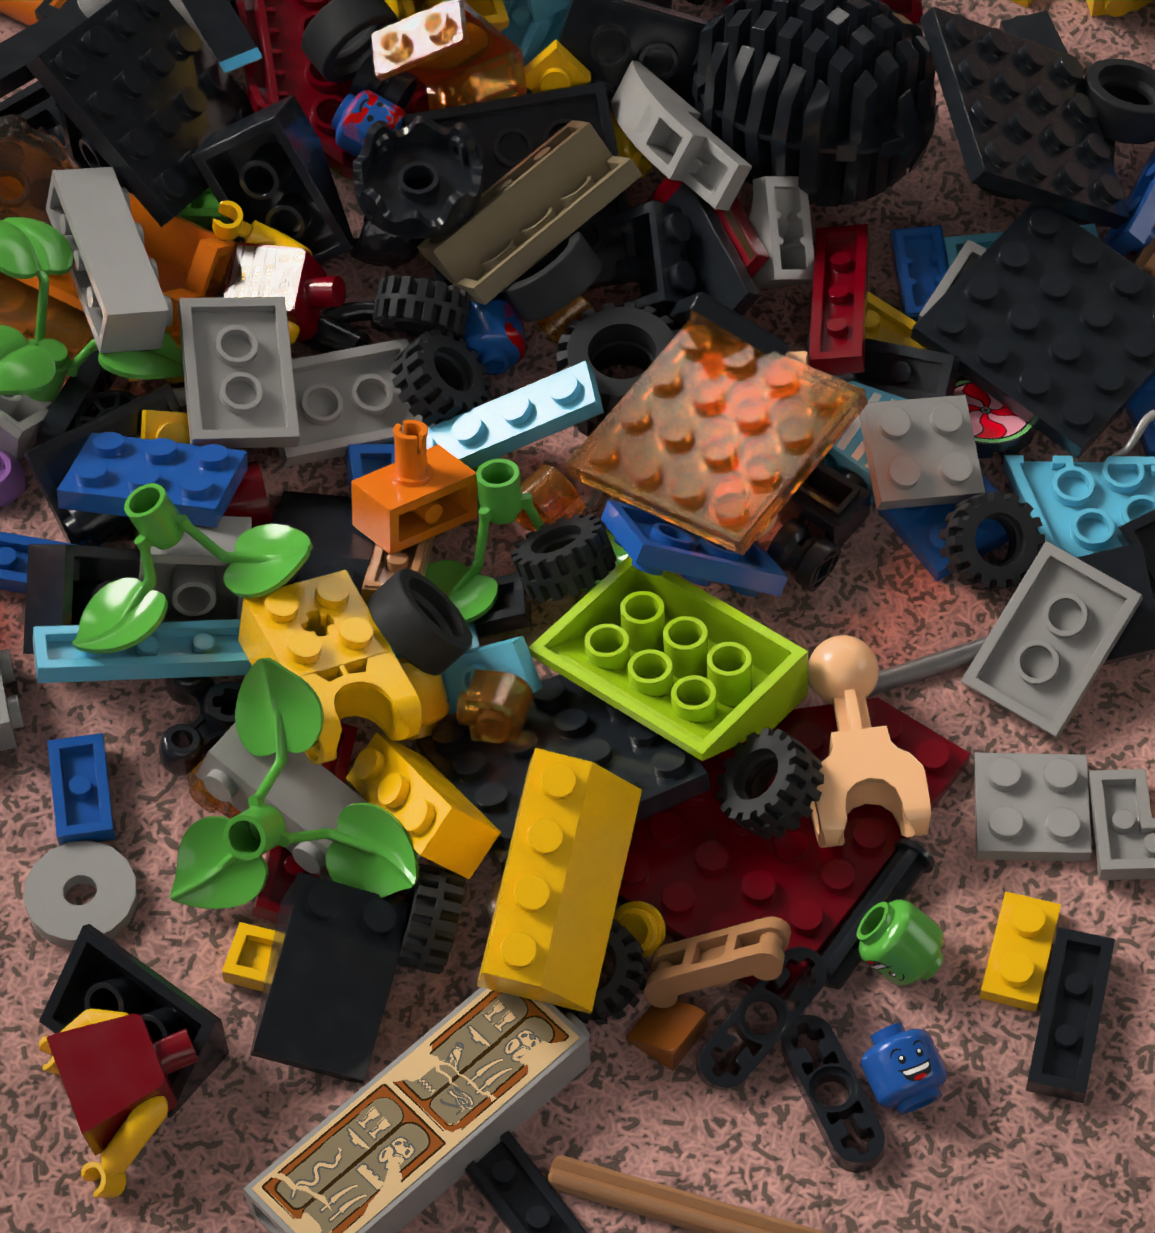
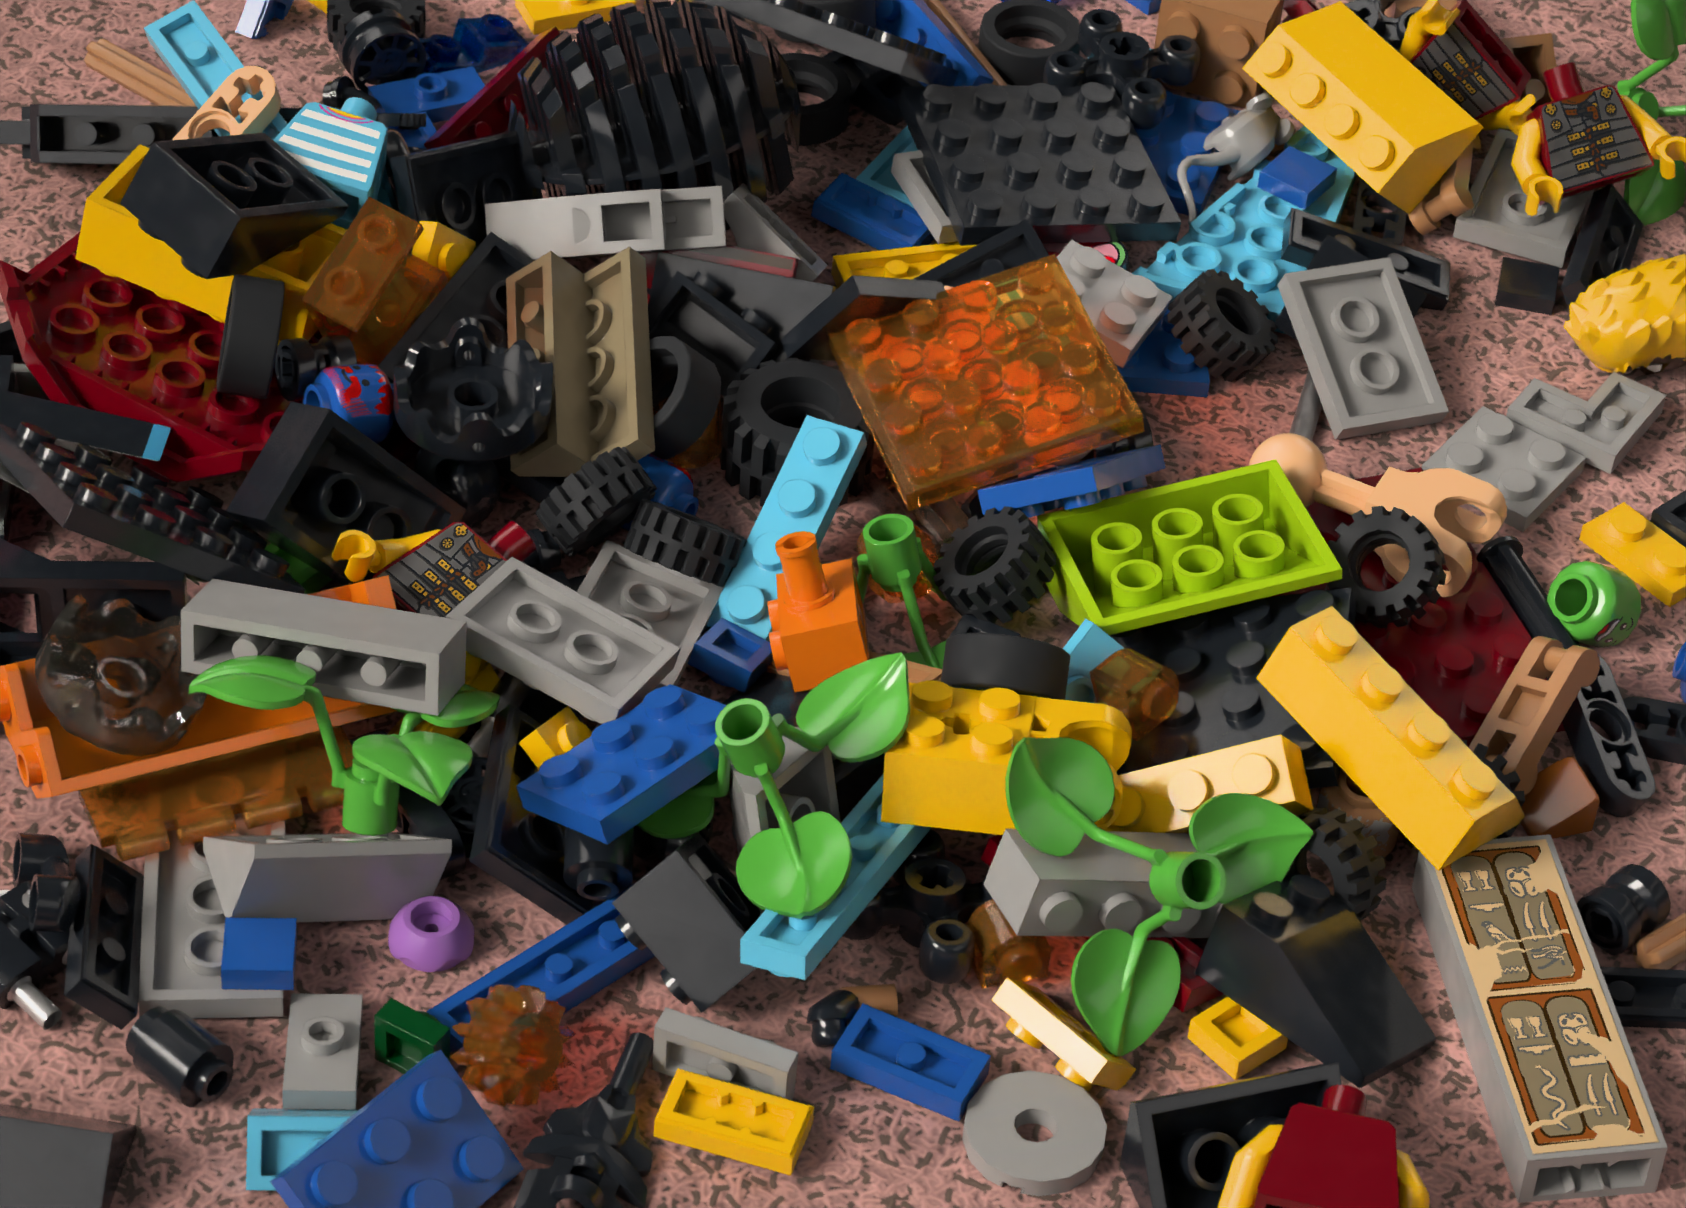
camera: 60 degrees left, 15 degrees down
dark red plate [809,224,870,376] -> none
none -> black arm [807,984,898,1047]
none -> plate [991,977,1136,1091]
none -> black wheel [1577,864,1671,956]

